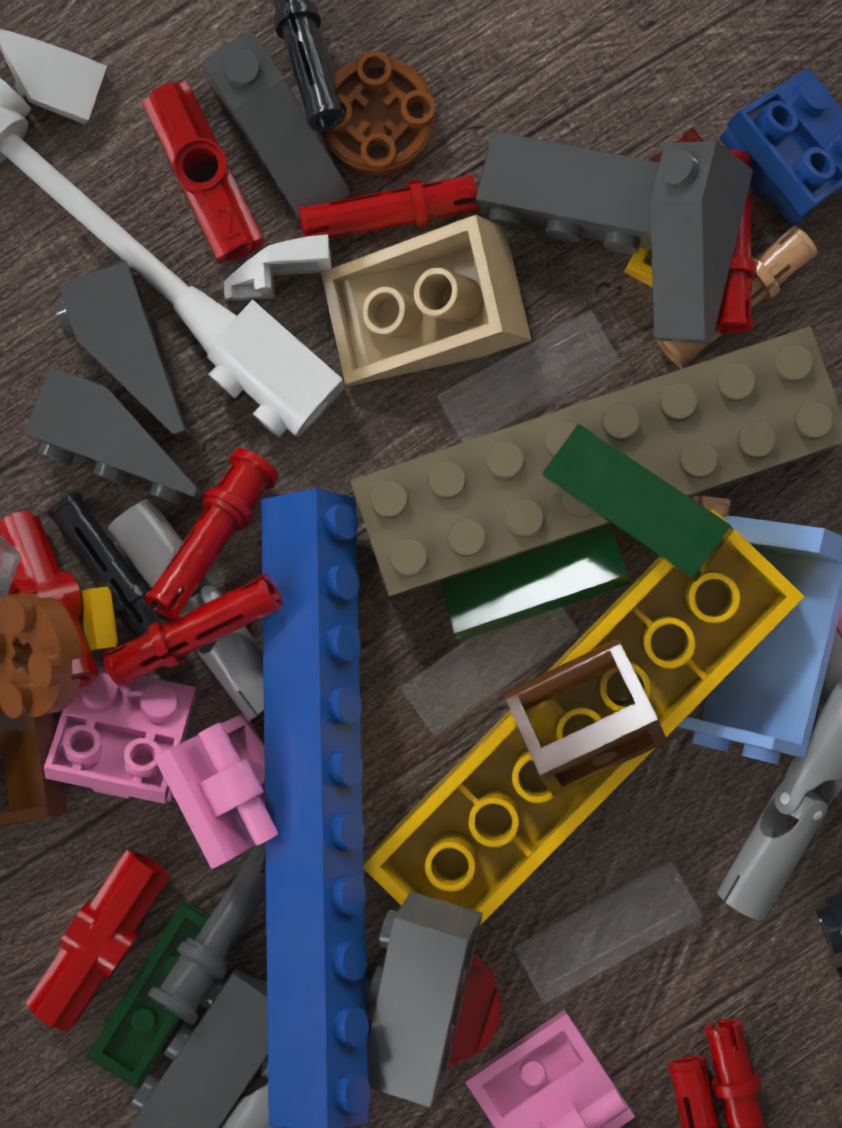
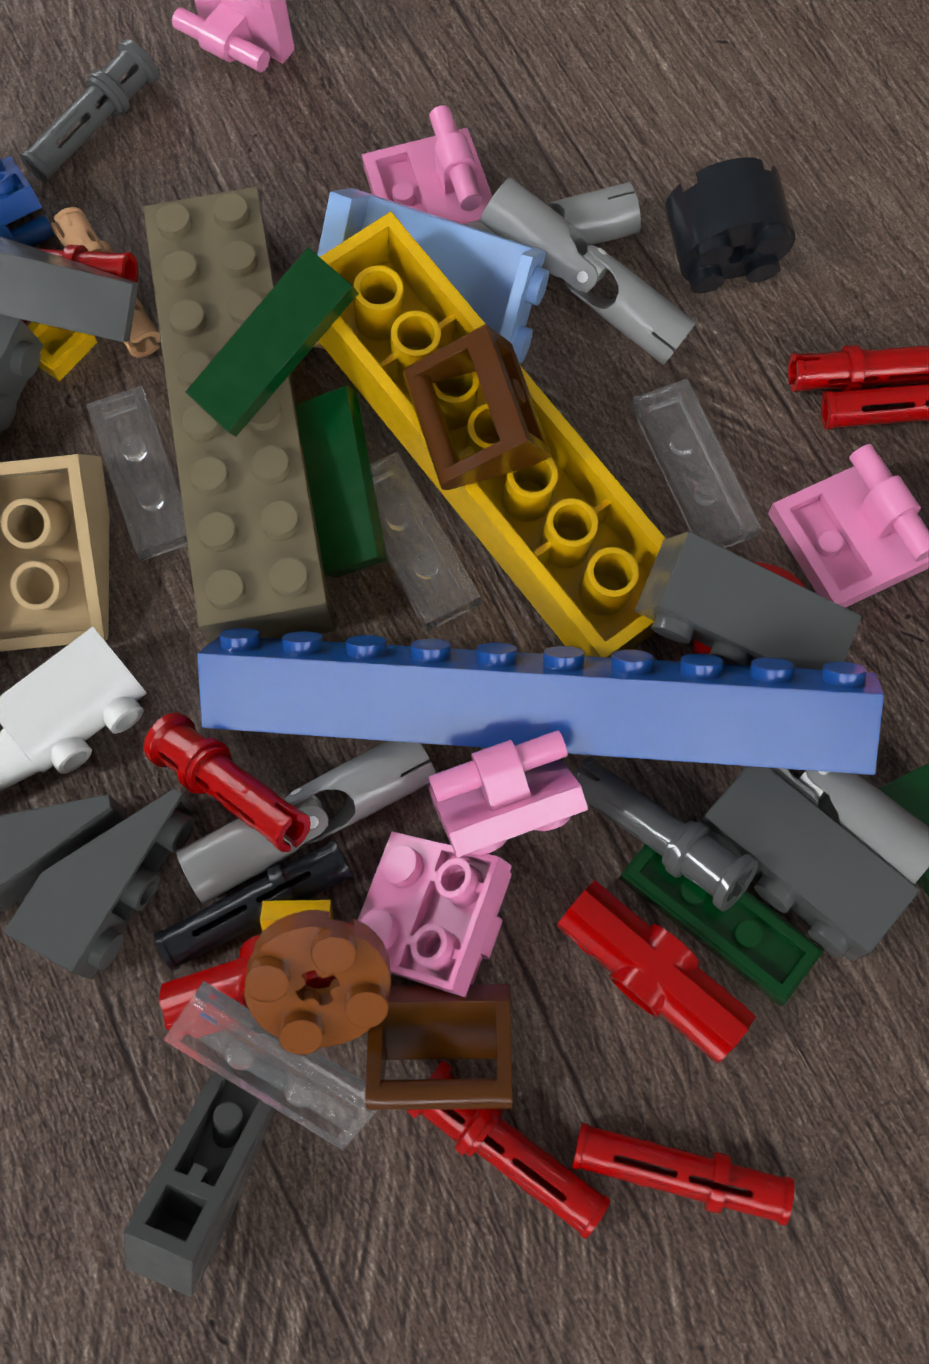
camera: 75 degrees left, 15 degrees down
red pin [103,574,283,687] -> none

